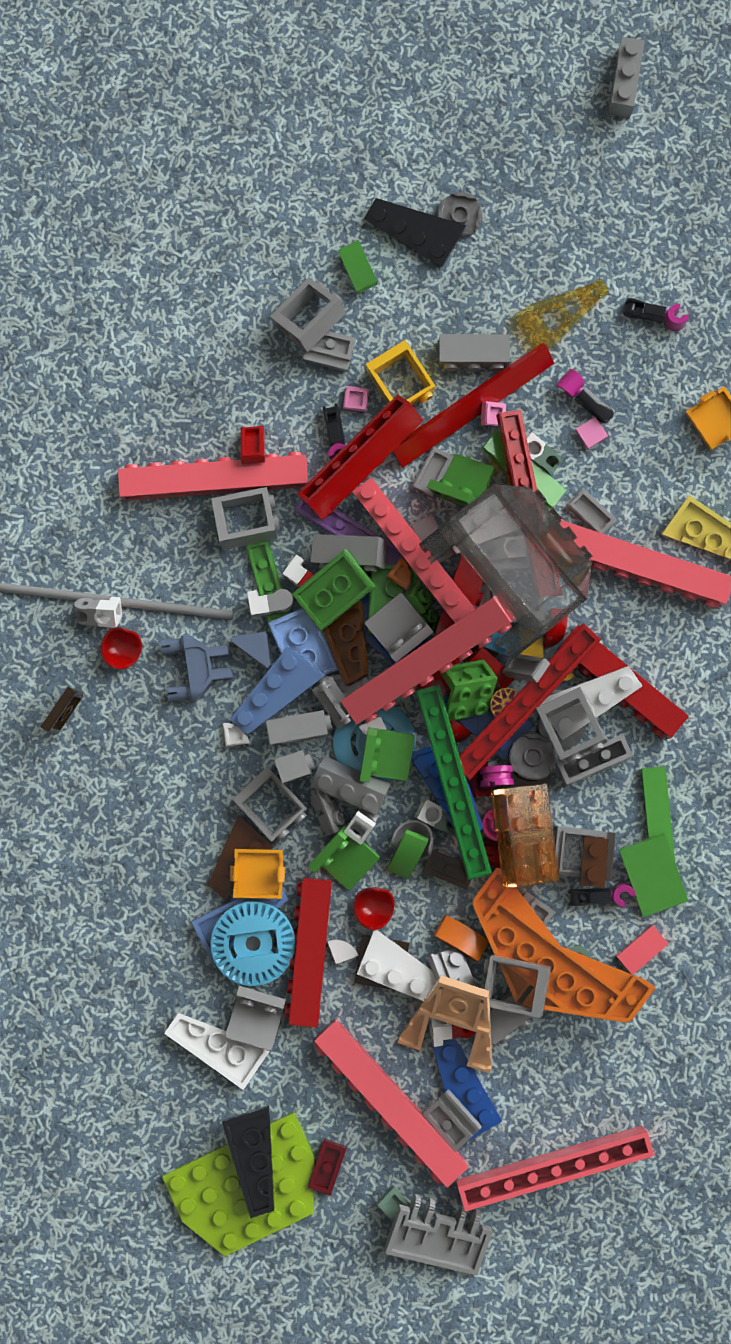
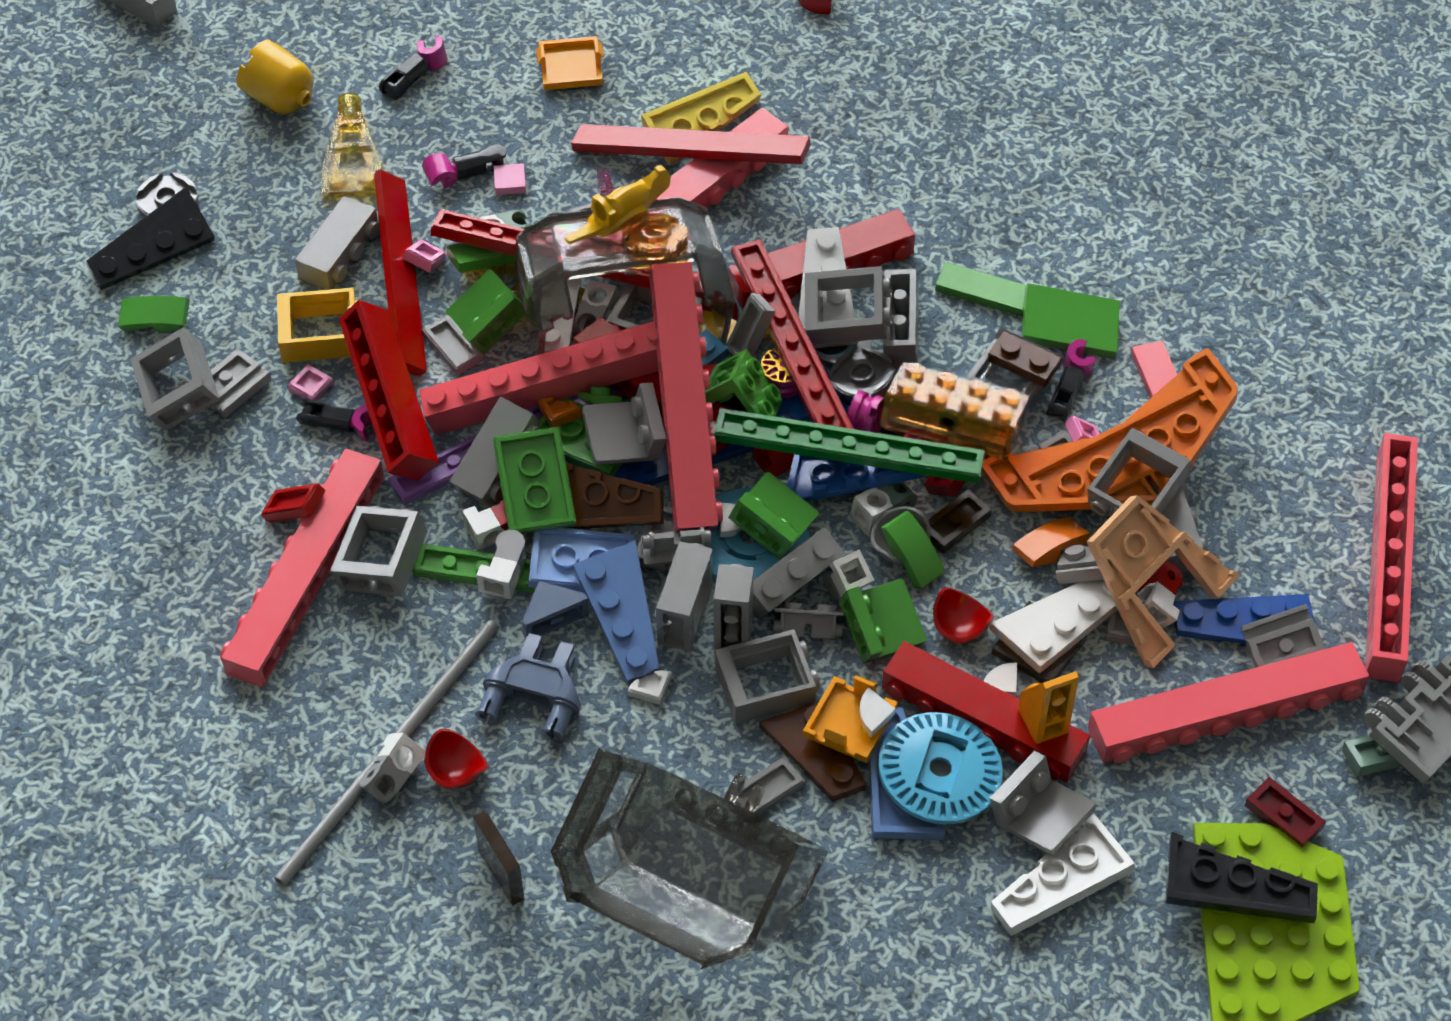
camera: 65 degrees left, 30 degrees down
none -> yellow cylinder [236,39,314,114]
none -> clear smoke windscreen [551,748,829,970]
none -> yellow animal [565,165,671,245]
none -> tile [571,124,811,165]
none -> clear pink tile [597,168,613,197]
none -> clear orange tile [622,213,688,261]
none -> light grey tile [727,756,806,823]
none -> white tile [859,687,895,737]
none -> light orange slope [1018,671,1079,744]
none -> bright pink tile [1064,415,1100,442]

